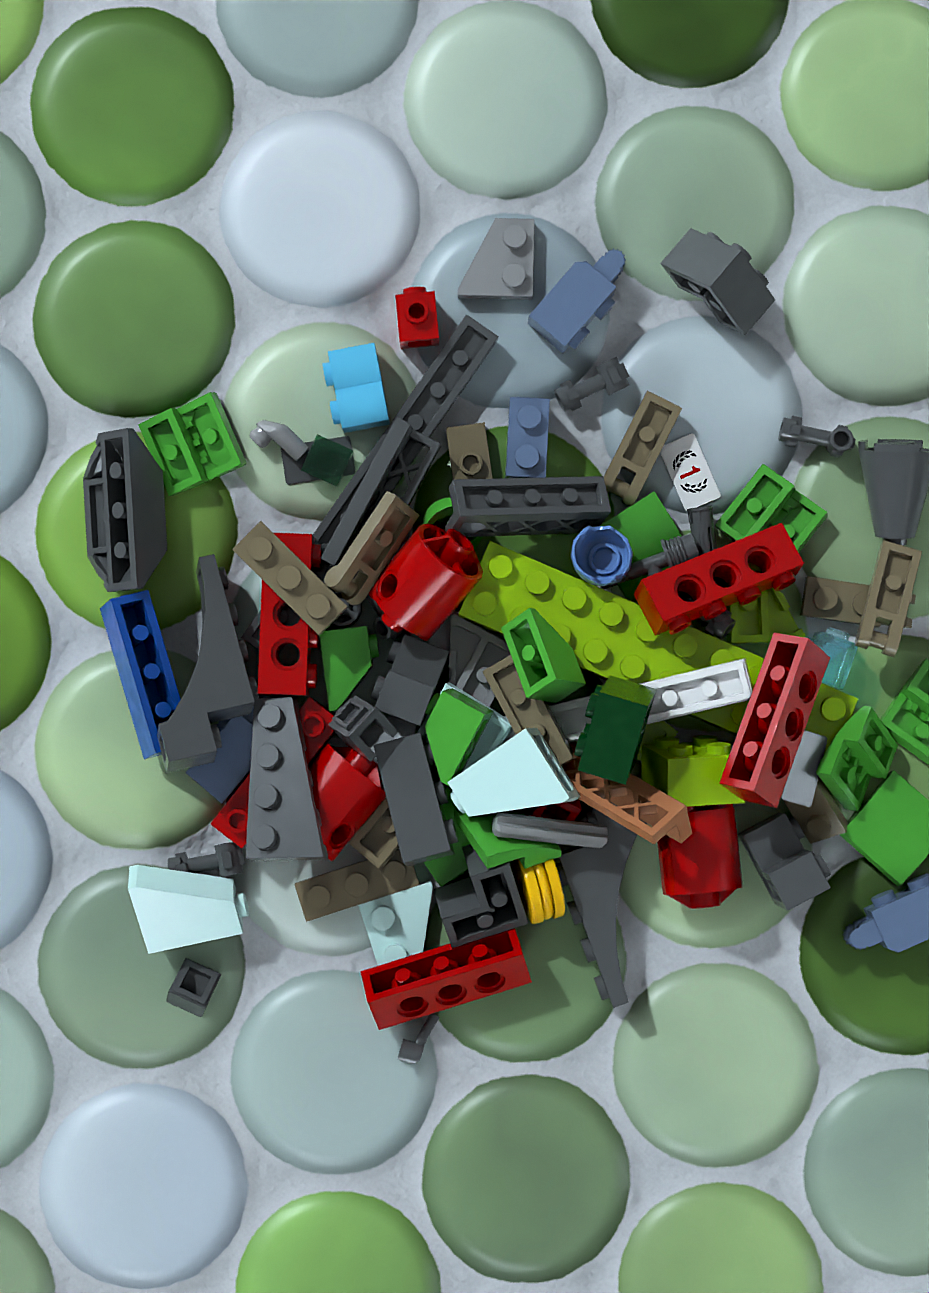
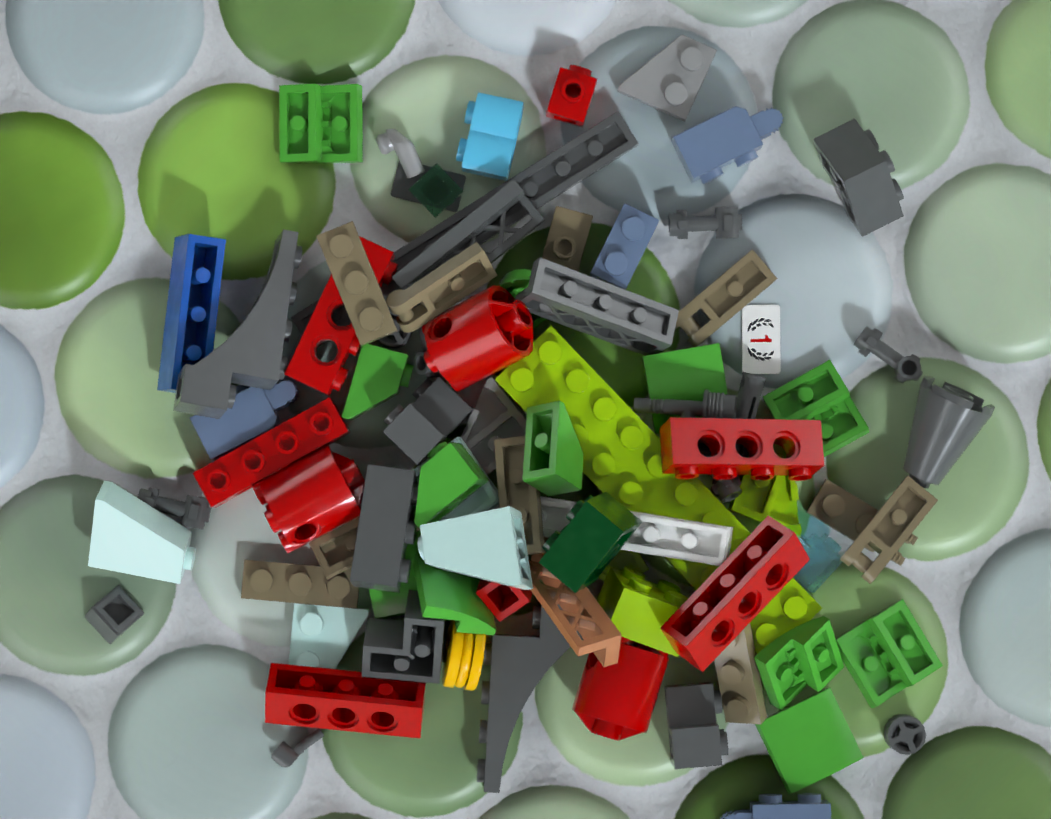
camera: 30 degrees right, 0 degrees up
dark grey wedge [83,428,167,592] -> none
dark grey wing [245,697,329,861] -> none
dark grey window [328,695,398,761] -> none
light grey axle [492,812,608,848] -> none
medium blue hair [571,525,633,586] -> none
sticker [782,730,828,807] -> none

